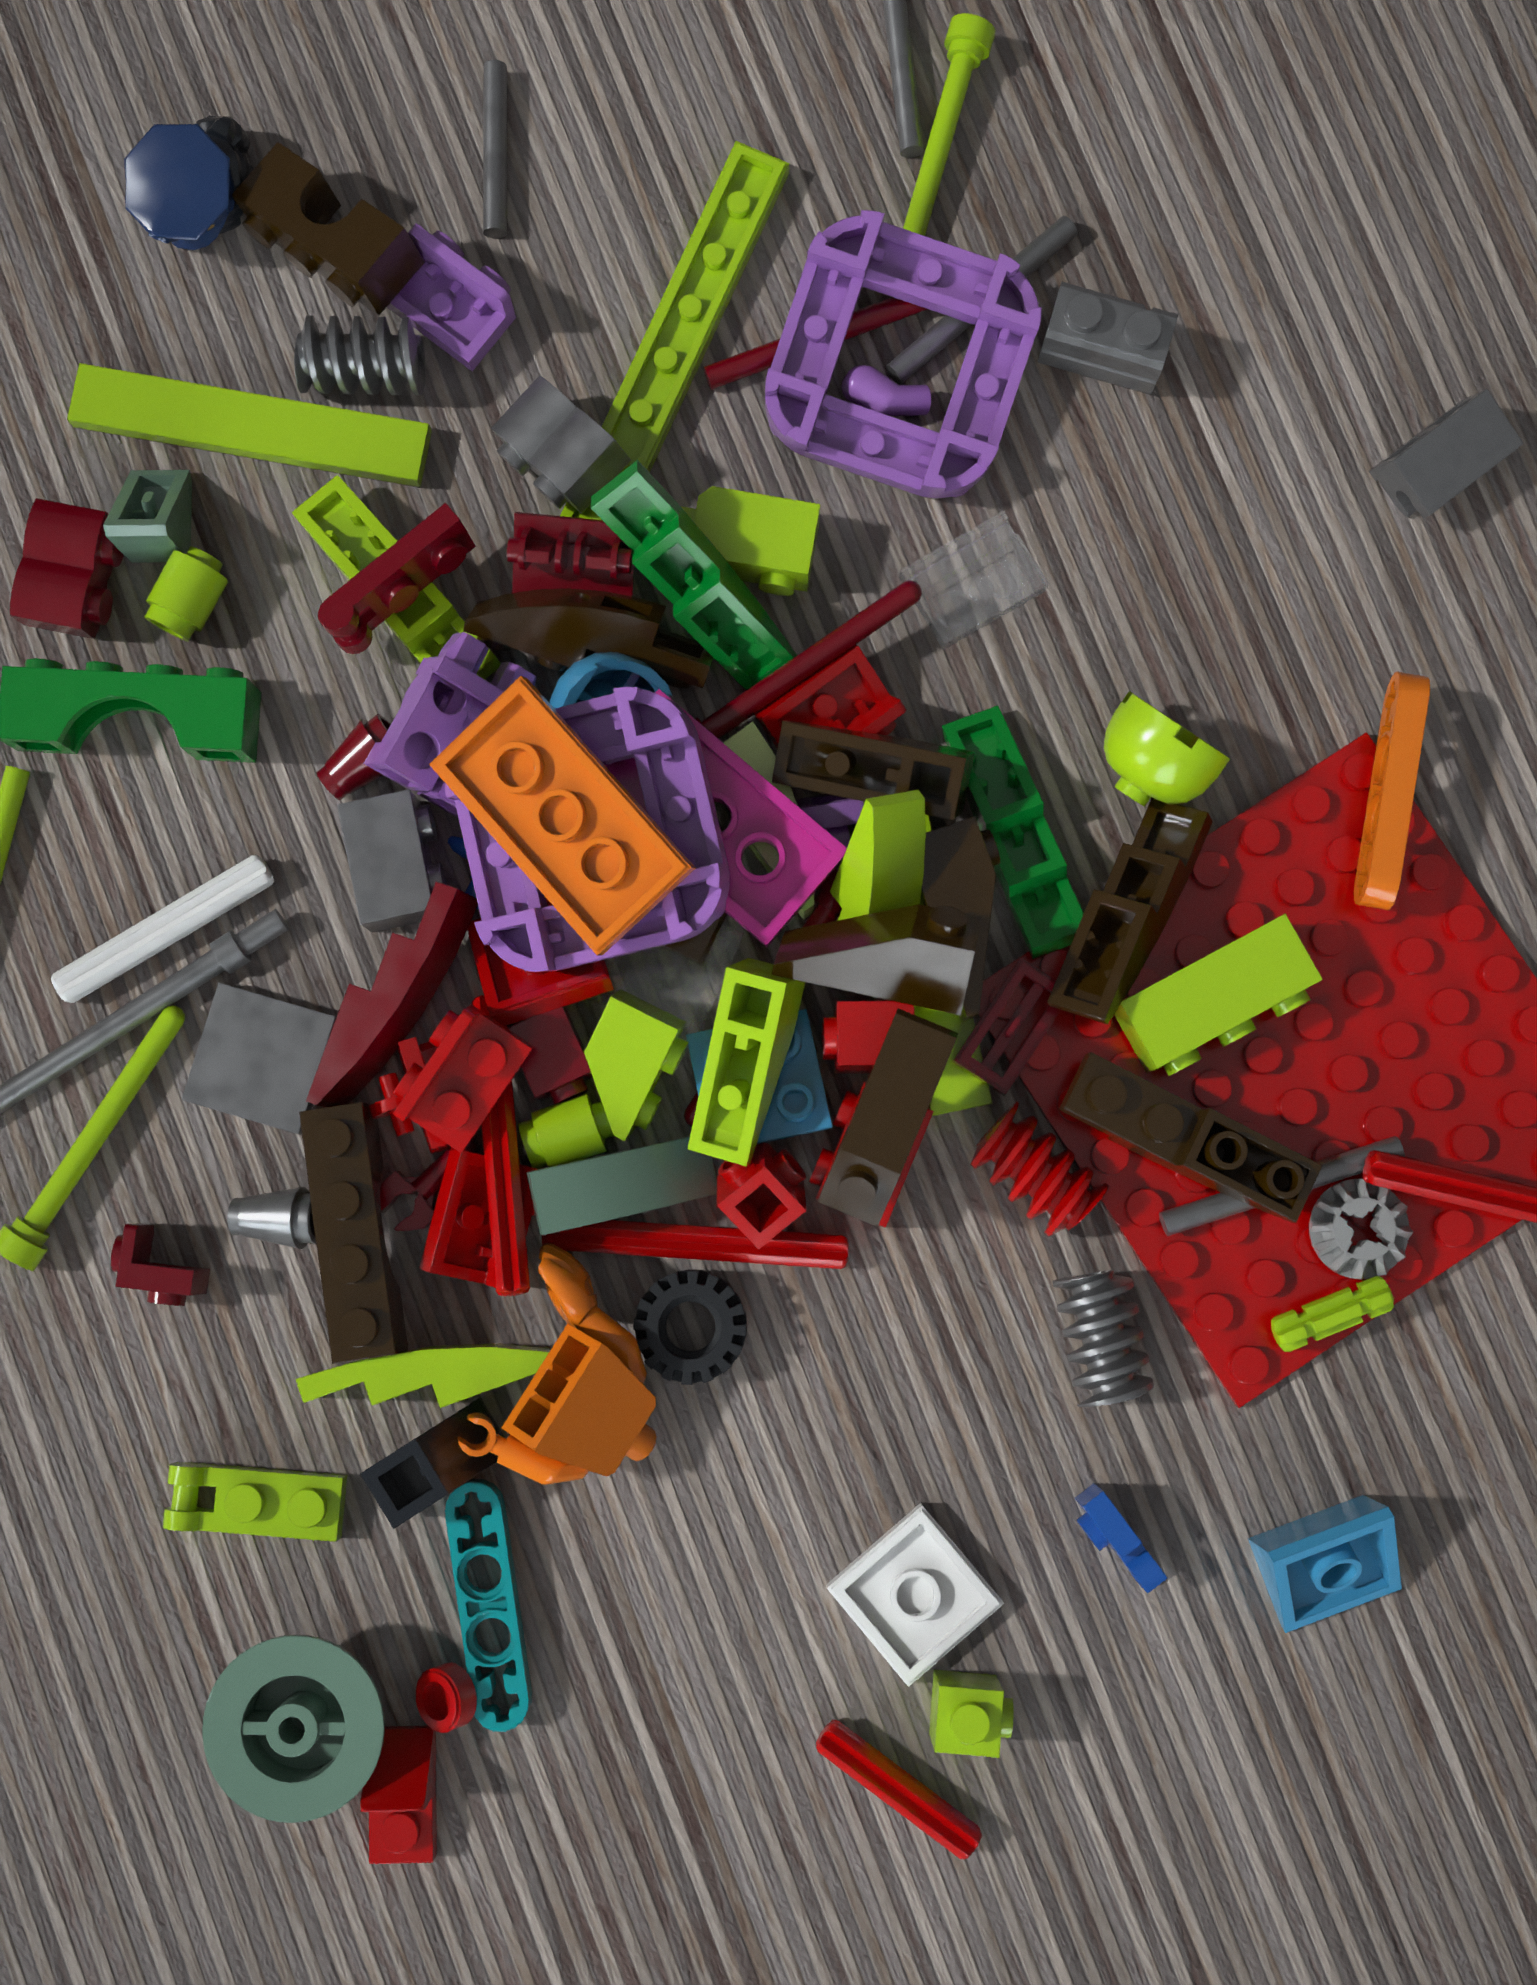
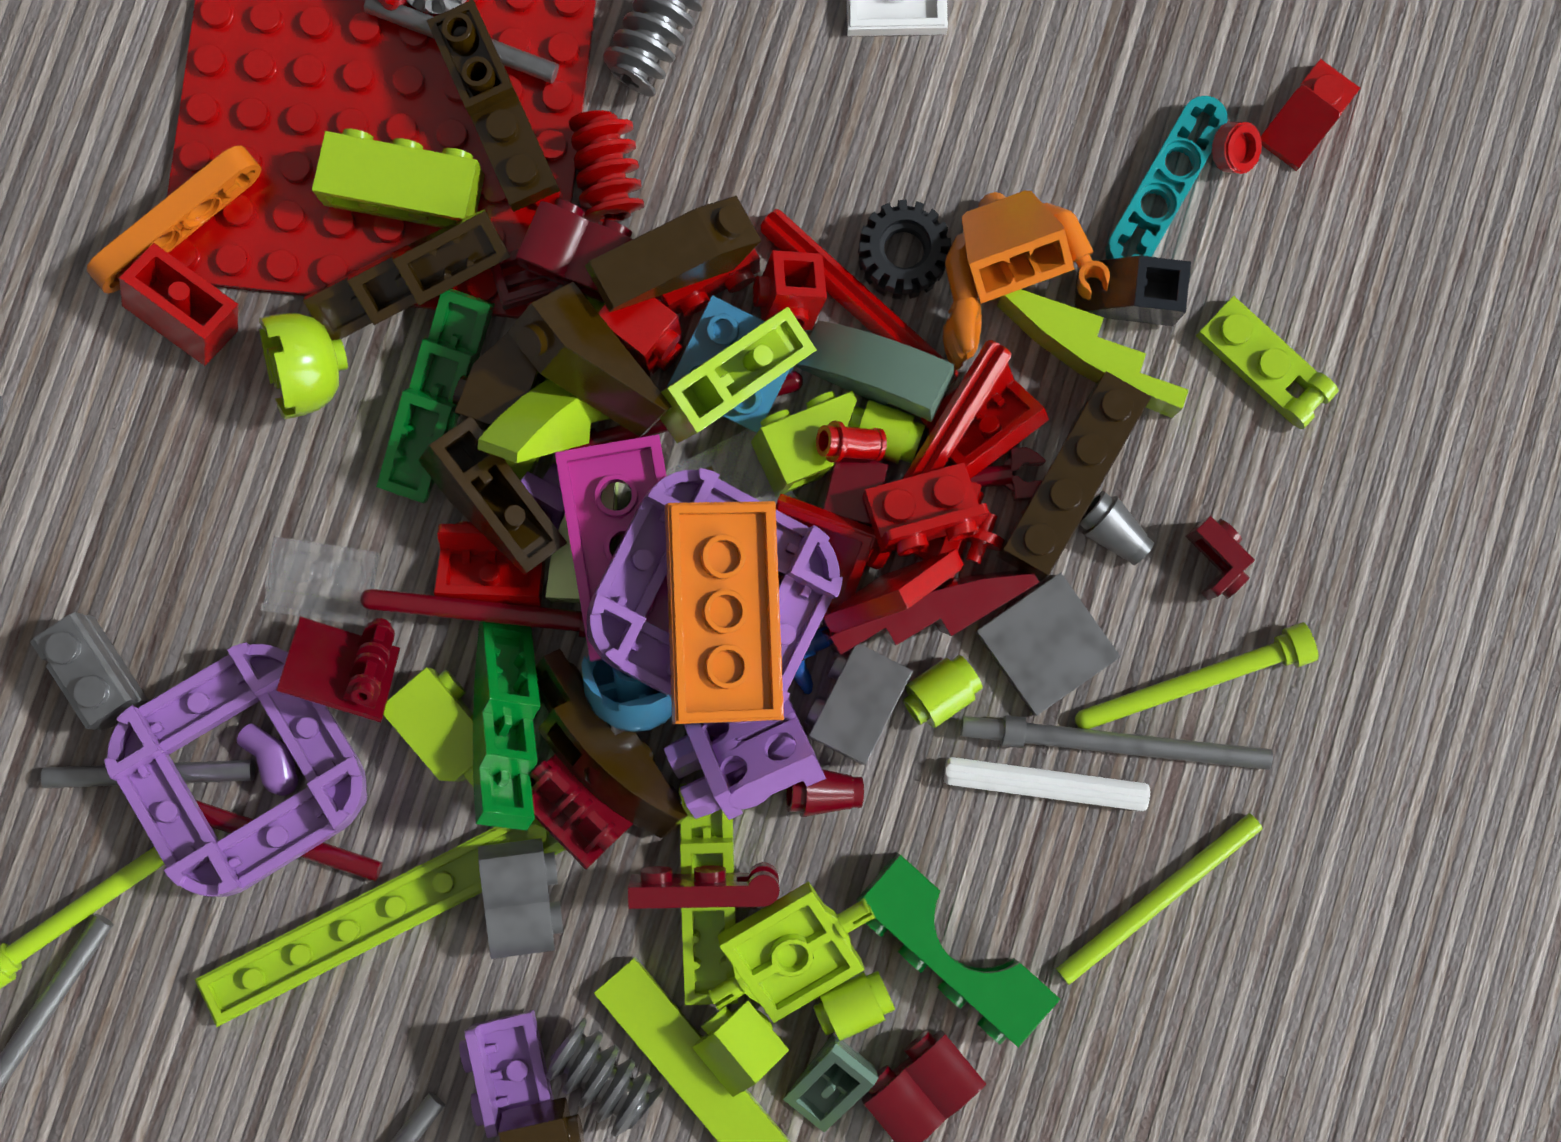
camera: 145 degrees left, 0 degrees up
sand green piece [202,1635,385,1823] -> none
none -> red brick [119,243,238,366]
none -> dark red hinge [276,616,400,723]
none -> dark red brick [516,199,633,303]
none -> lime brick [692,1001,789,1097]
none -> lime plate [708,881,875,1023]
none -> red pin [816,420,887,463]
none -> red tile [823,549,964,633]
none -> lime brick [902,655,983,728]

